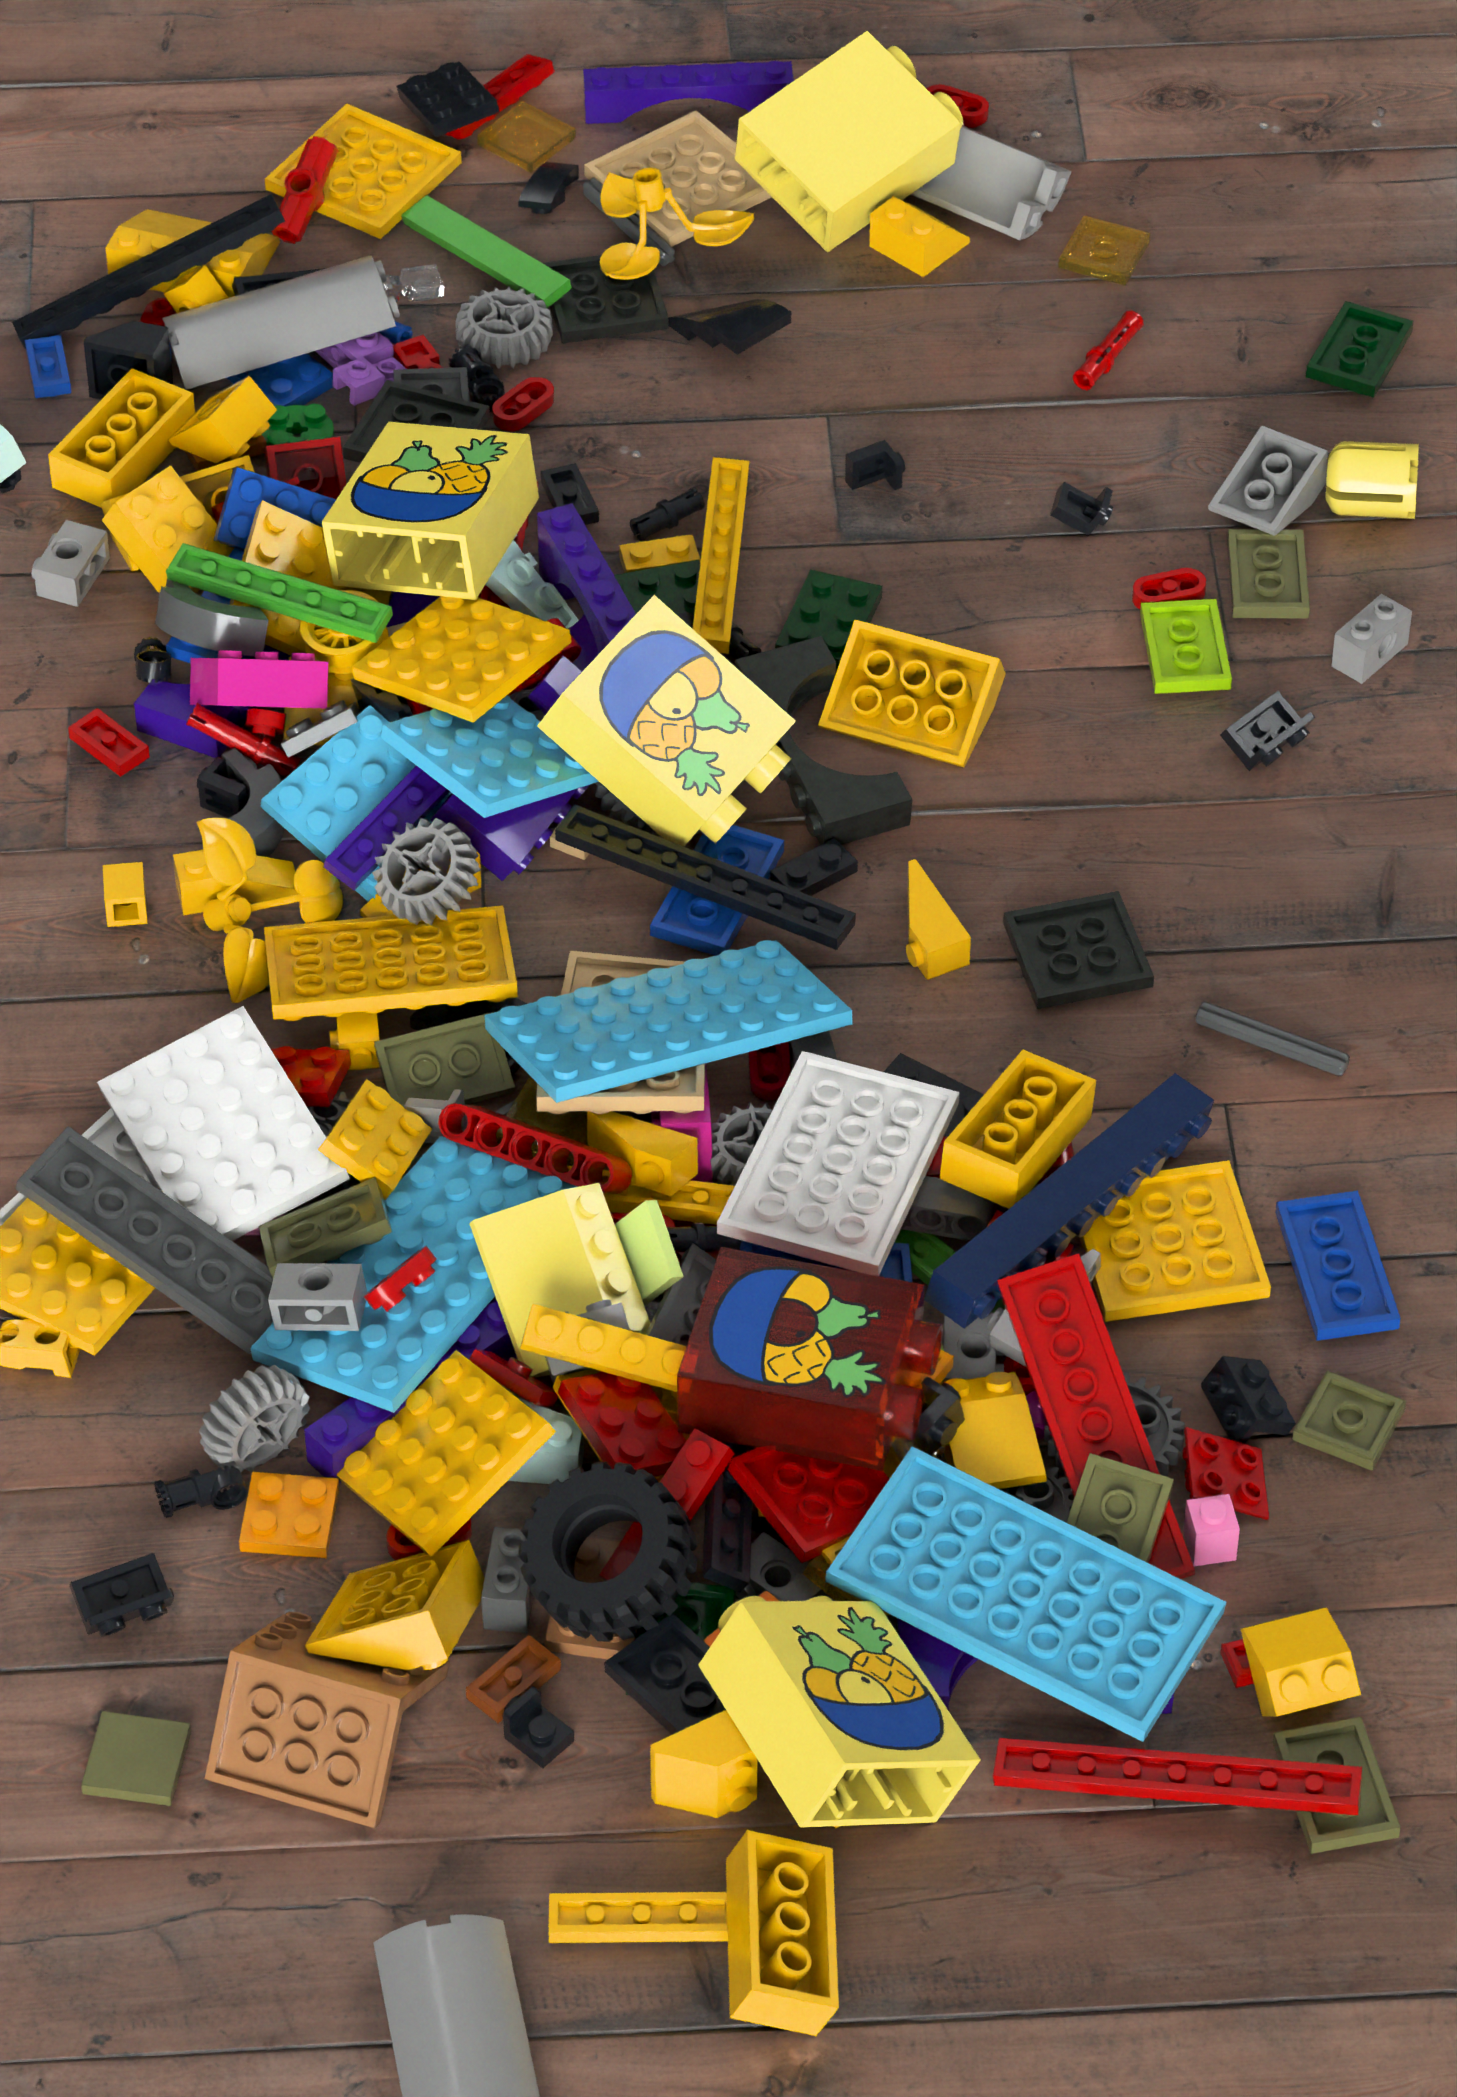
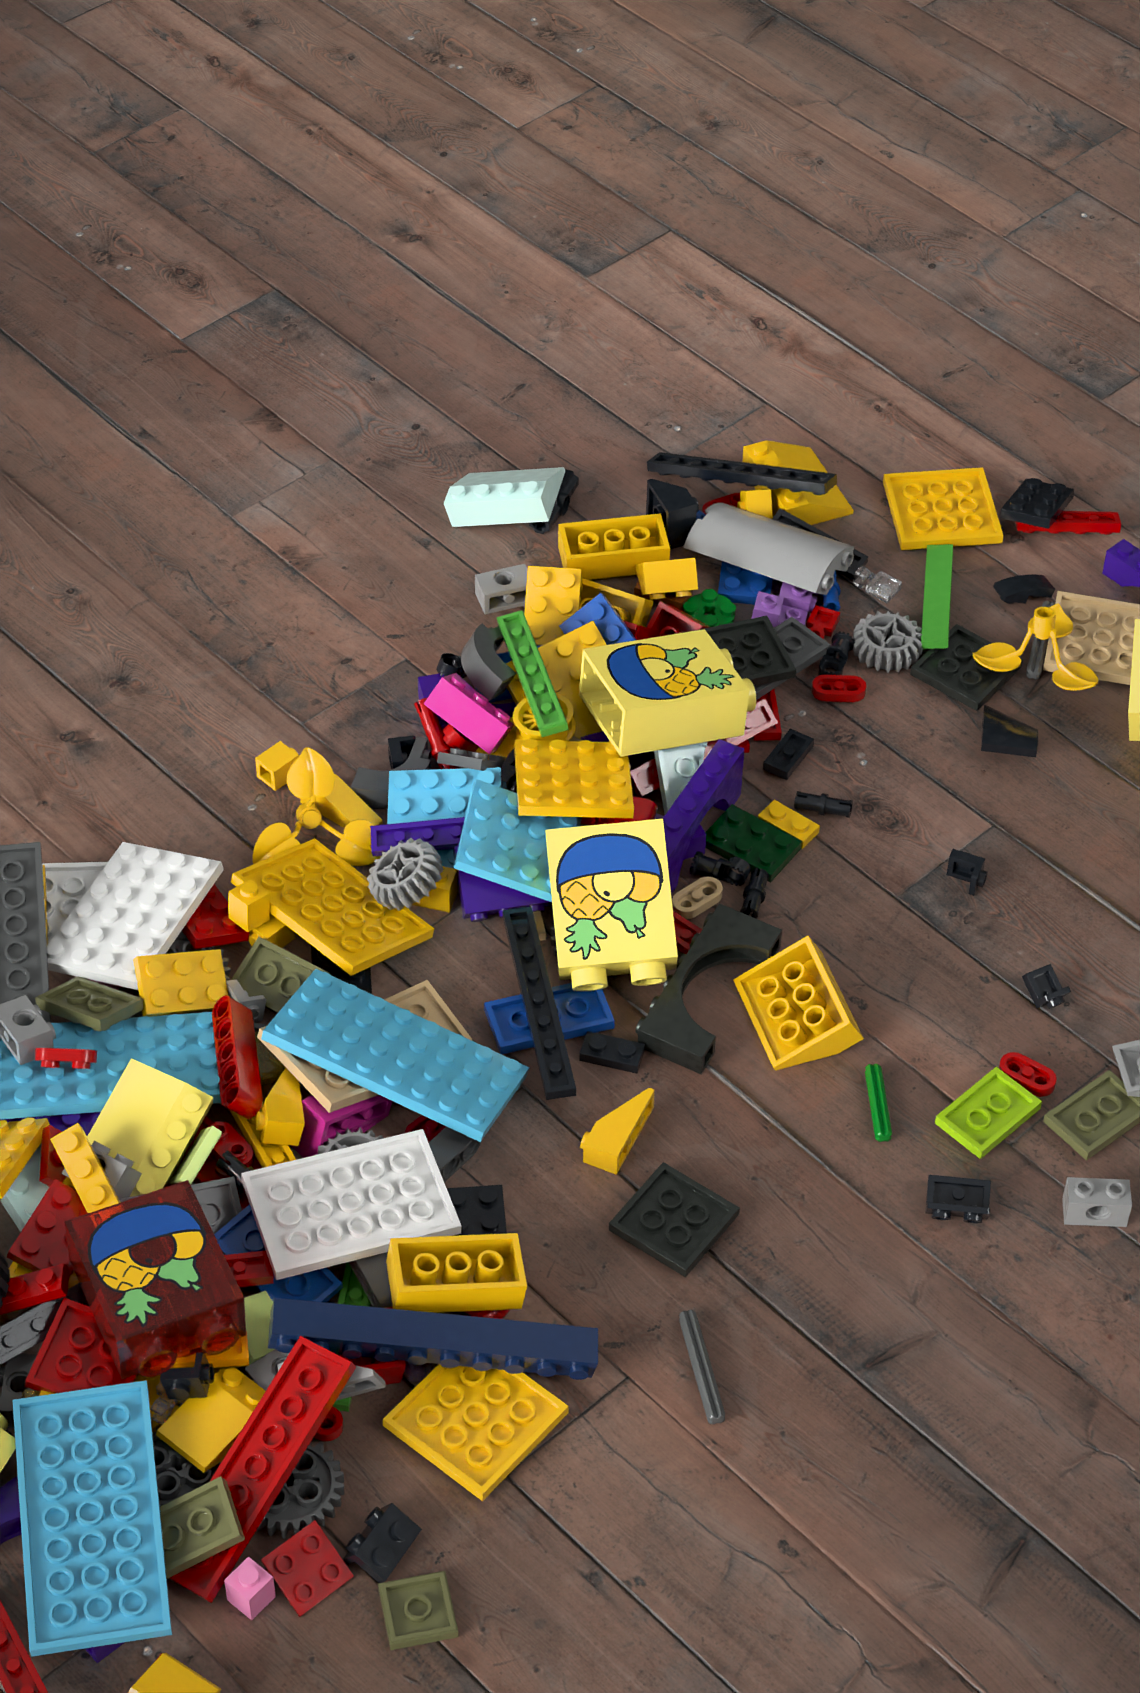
camera: 50 degrees right, 0 degrees up
blue plate [25,335,71,398] -> none
red plate [68,708,150,777] -> none
red piece [271,136,338,244] -> none
clear yellow tile [477,101,576,173] -> none
yellow plate [693,457,750,654] -> none
dark green plate [775,569,882,670] -> none
blue plate [1275,1191,1401,1341] -> none
none -> yellow brick [228,879,270,932]
none -> green axle [865,1064,892,1142]

